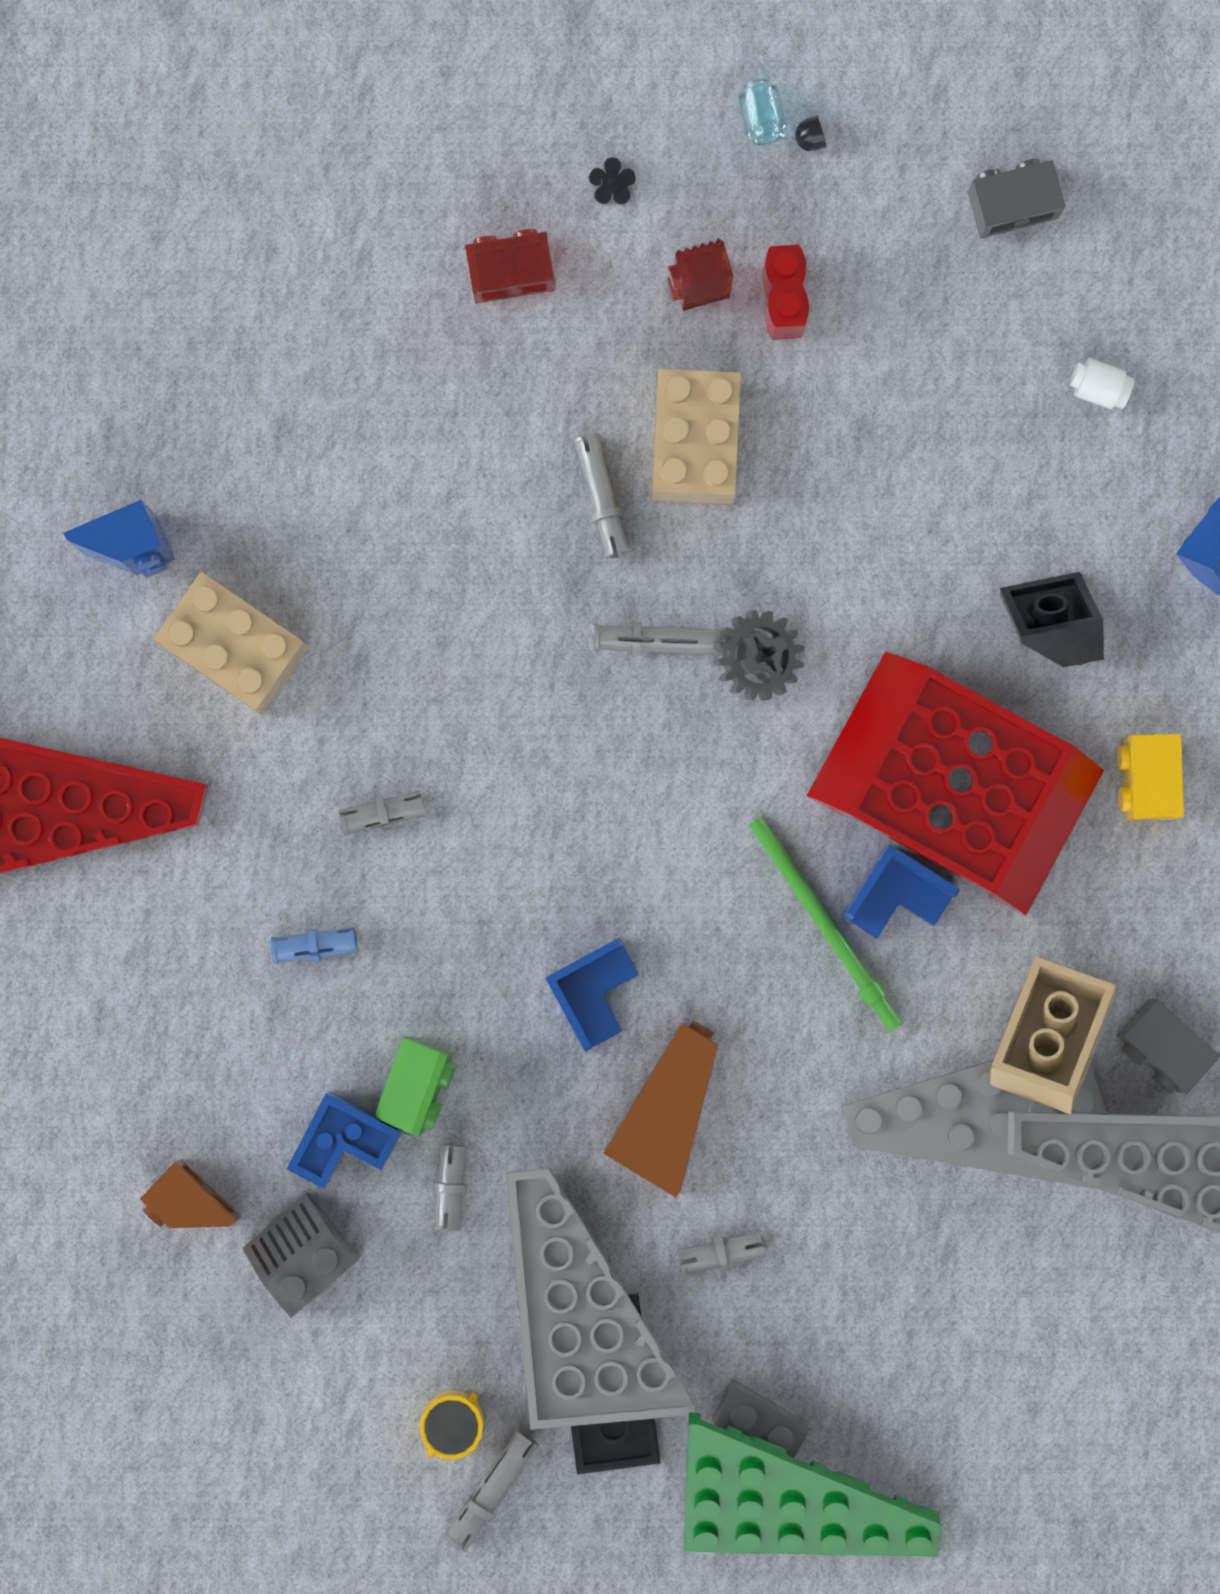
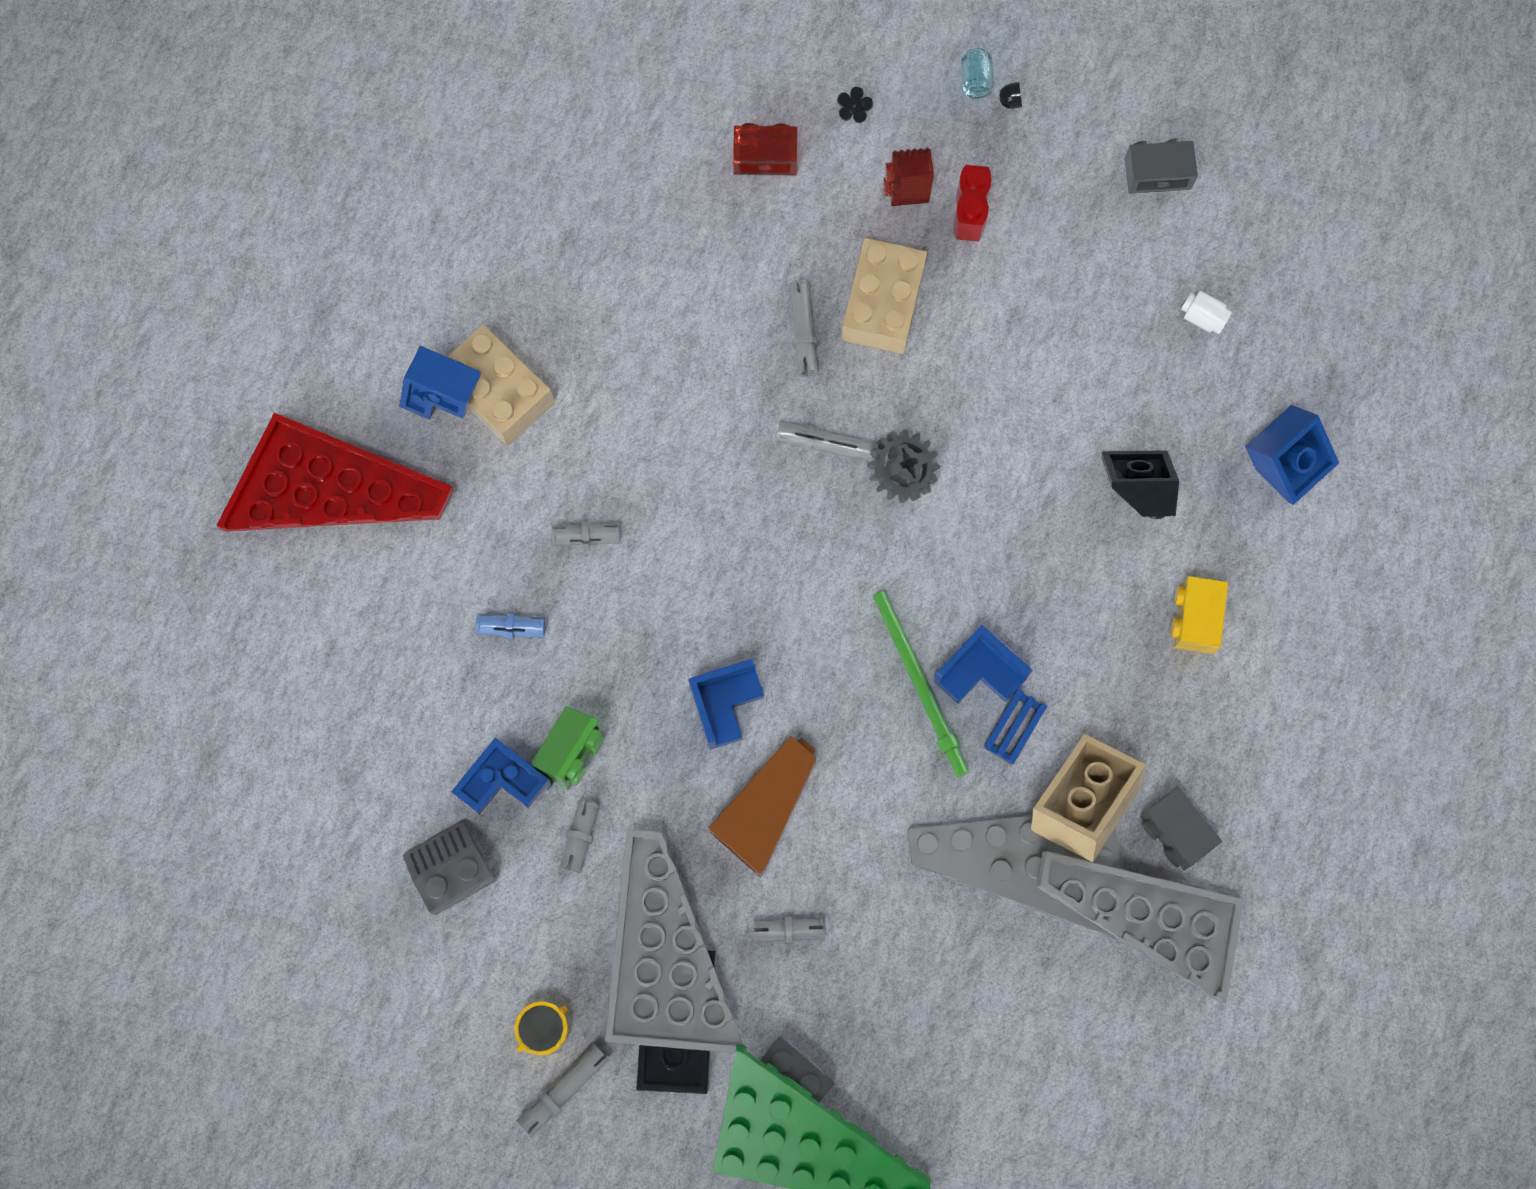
camera: 10 degrees right, 10 degrees down
blue slope [64,500,175,577] -> none
dark orange slope [140,1159,242,1228] -> none
red slope [806,651,1104,916] -> none
none -> blue panel [399,345,481,420]
none -> blue tile [984,689,1047,765]

